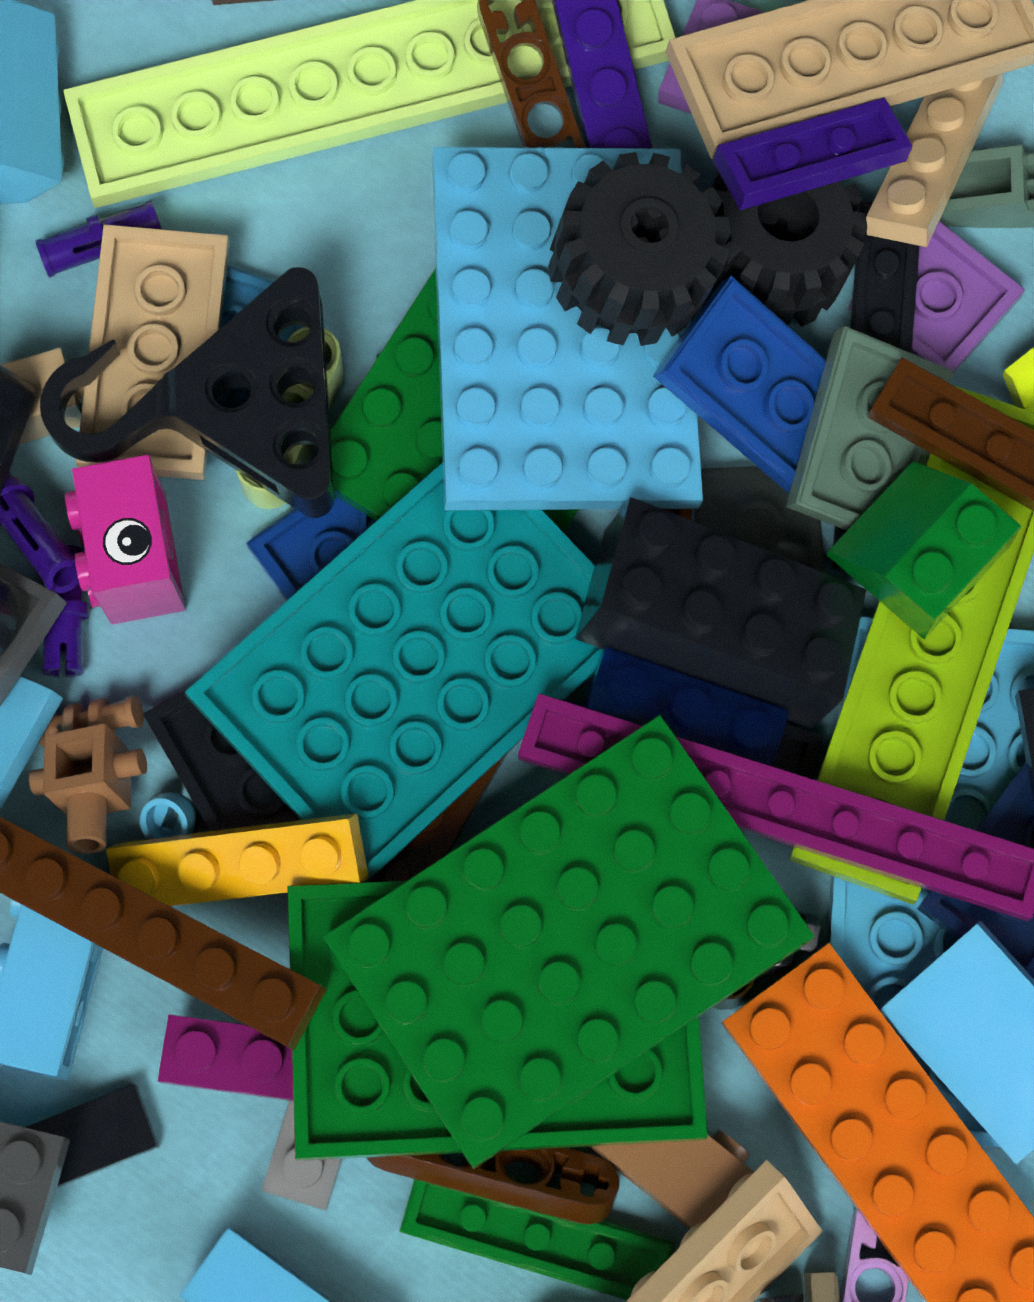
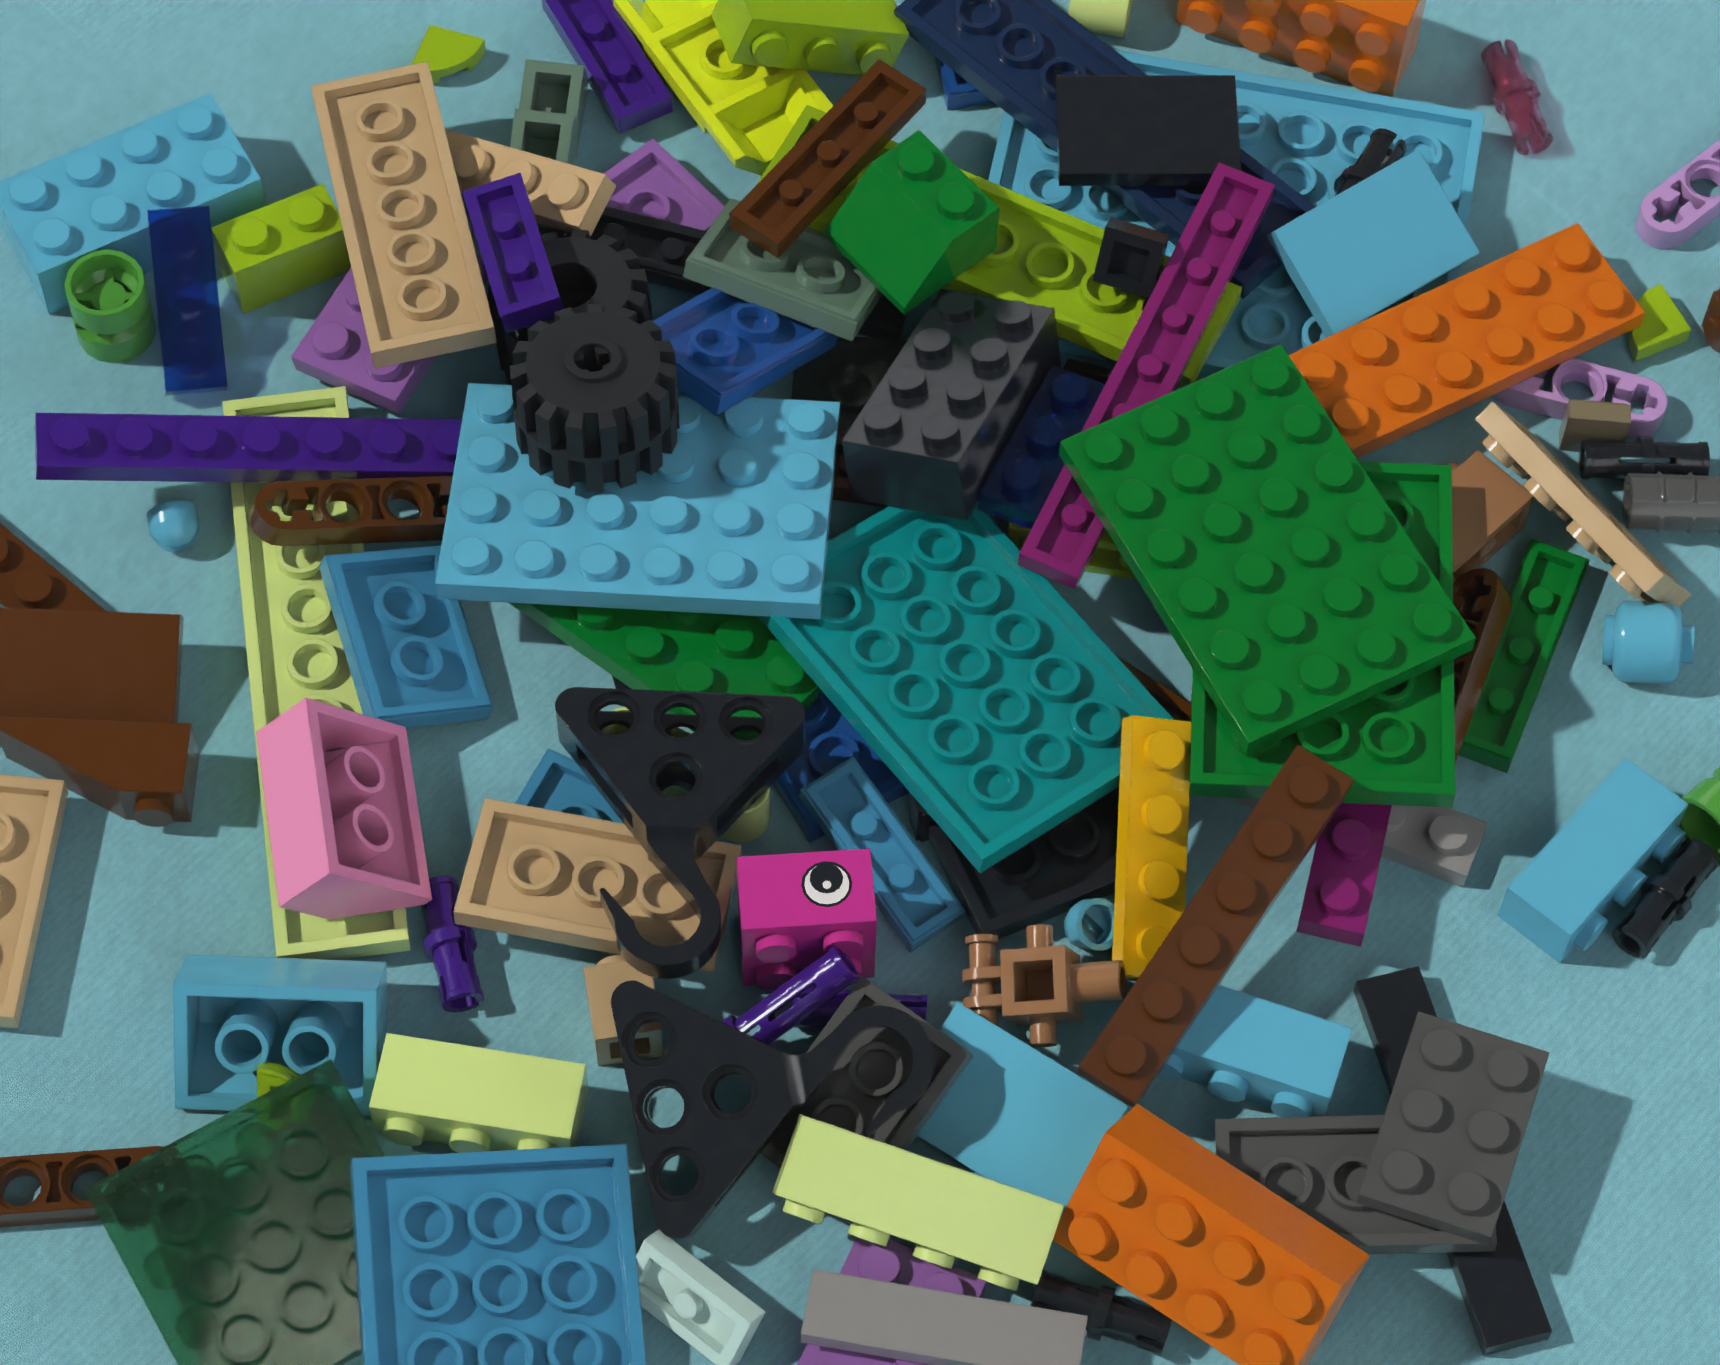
camera: 85 degrees left, 15 degrees down
none -> bright pink slope [256,698,432,920]
none -> dark azure tile [319,545,494,728]
none -> dark azure tile [798,756,966,952]
none -> black tile [1093,217,1170,298]

